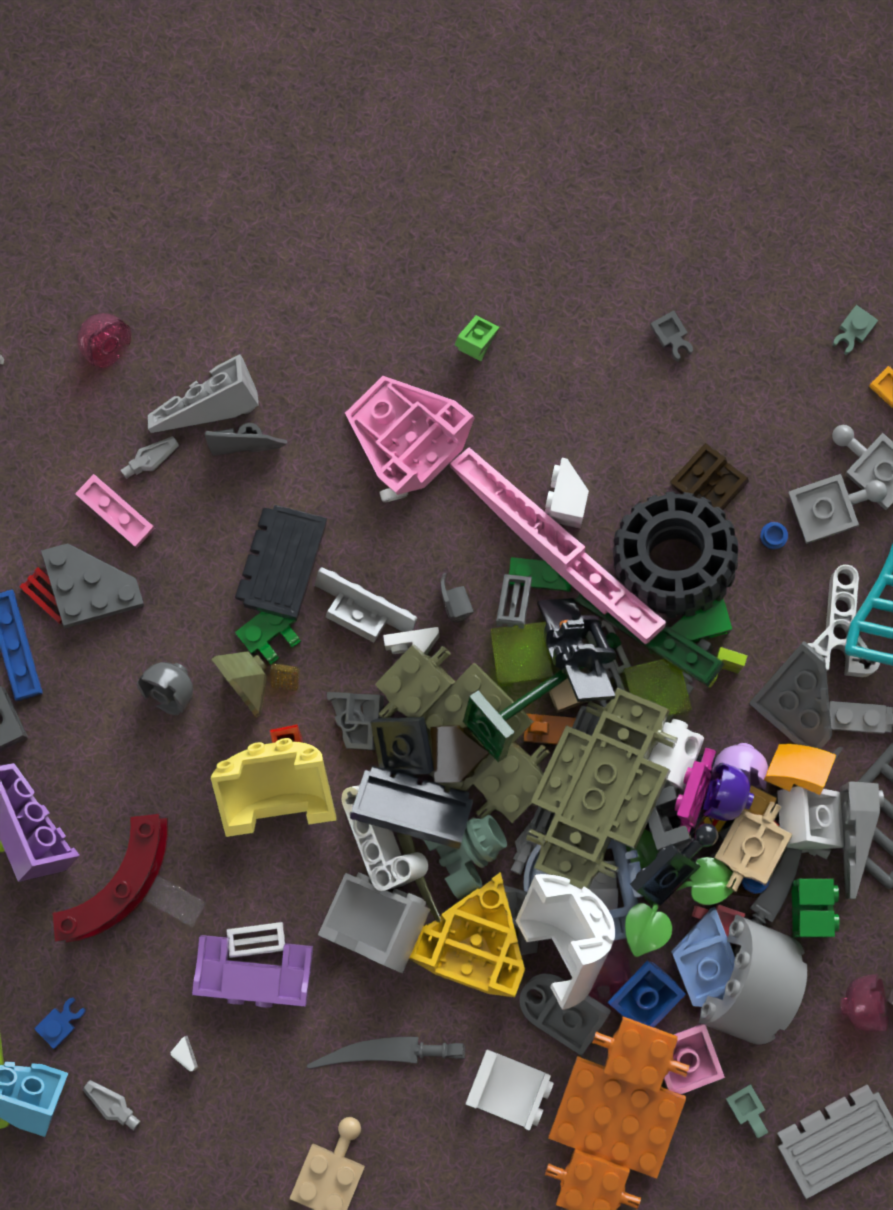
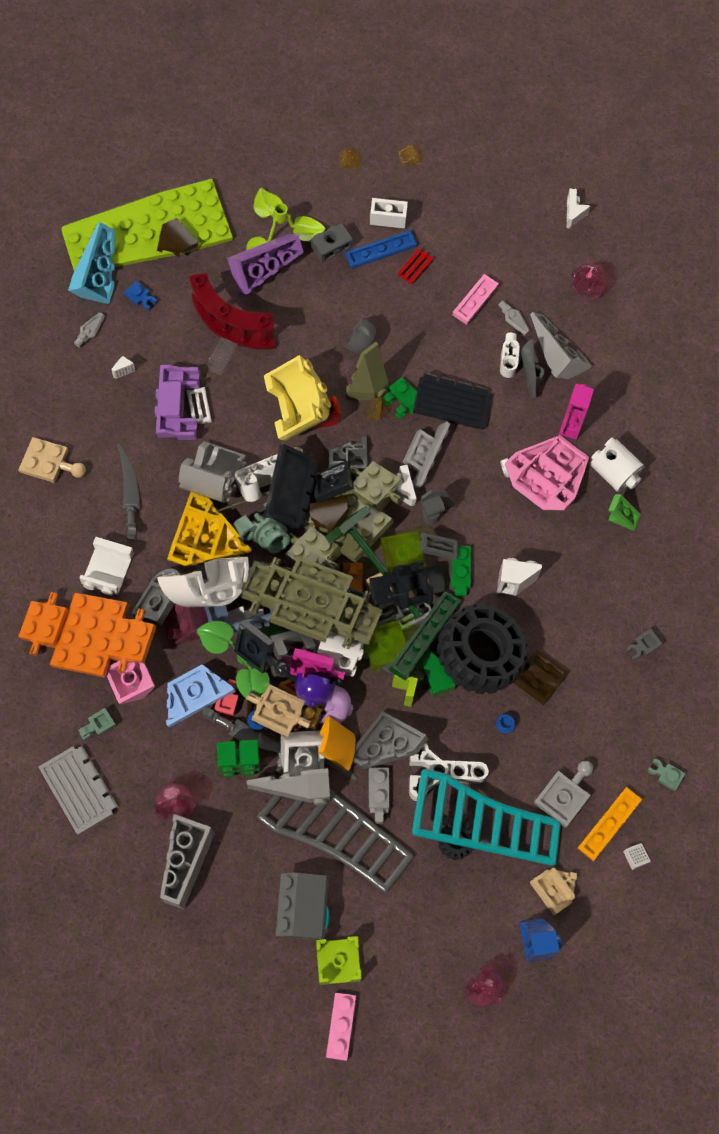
camera: 75 degrees right, 10 degrees down
dark grey plate [41,543,144,629] -> none
bright pink slope [450,448,666,644] -> none
blue slope [608,960,685,1028] -> none
light grey cylinder [698,915,807,1045] -> none
light grey plate [788,474,887,544] -> none
none -> white piece [500,333,519,378]
none -> dark pink brick [559,384,594,440]
none -> white cylinder [591,437,644,492]

